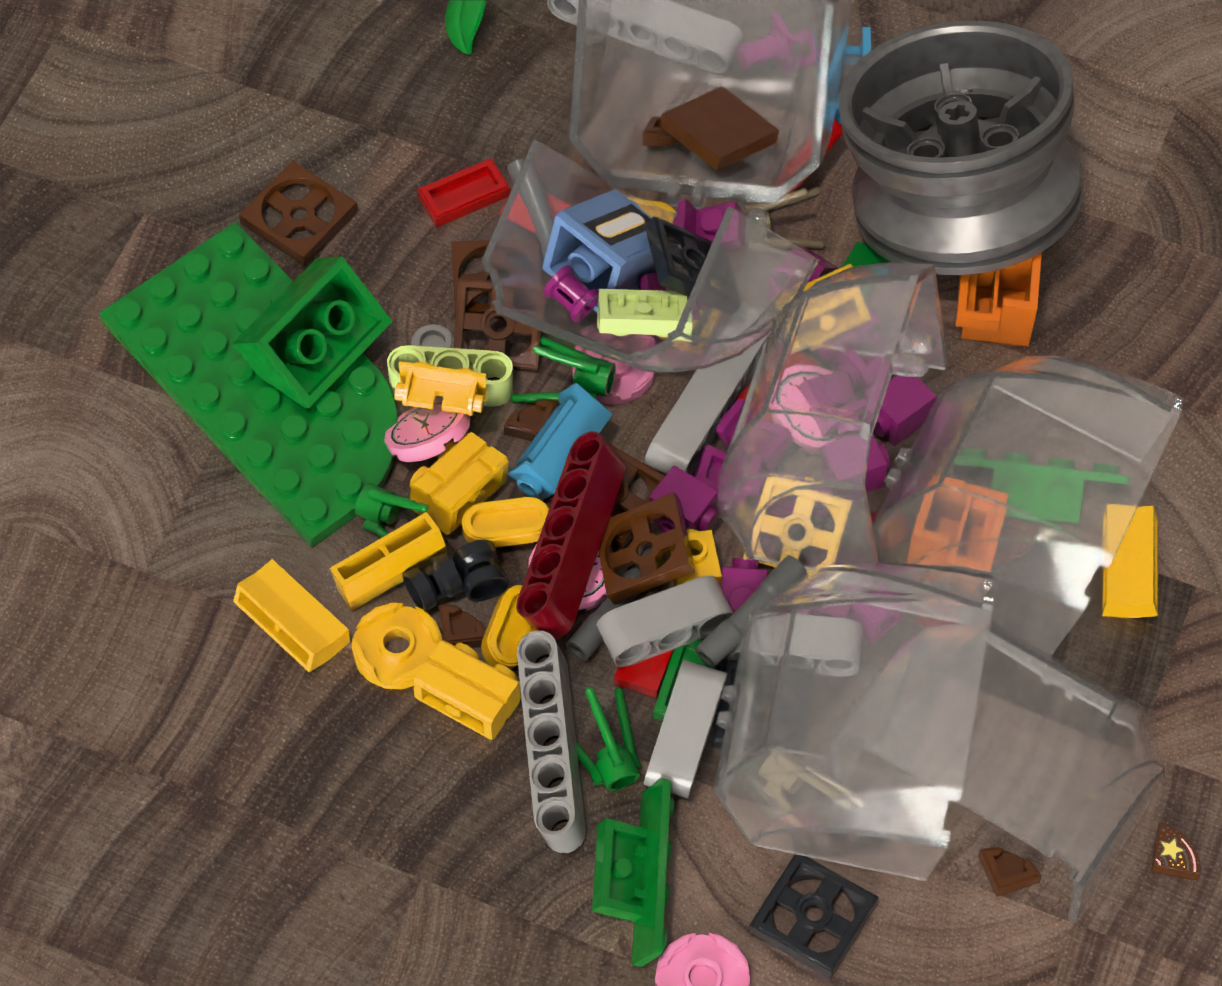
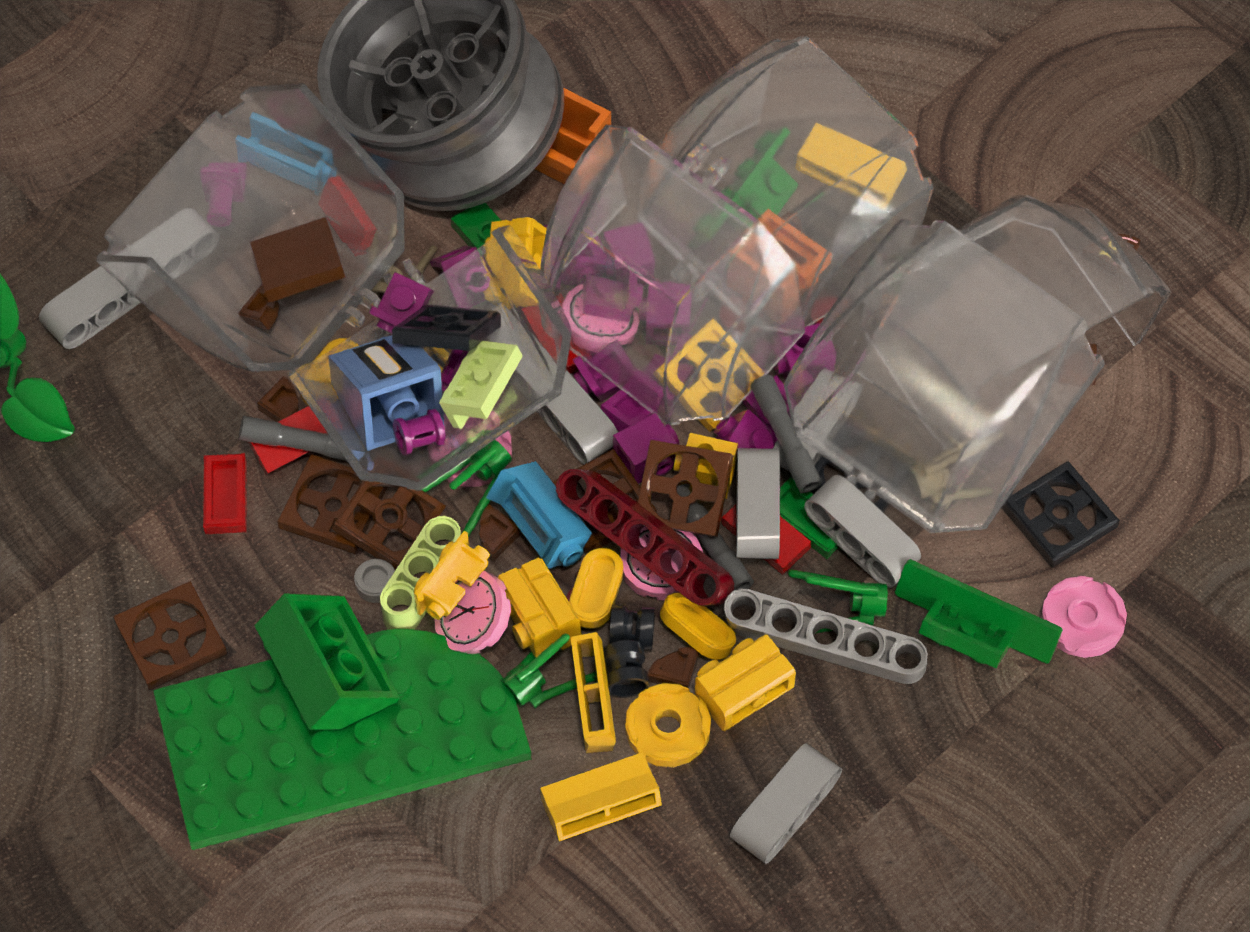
camera: 65 degrees left, 0 degrees up
none -> light grey beam [730,743,842,864]

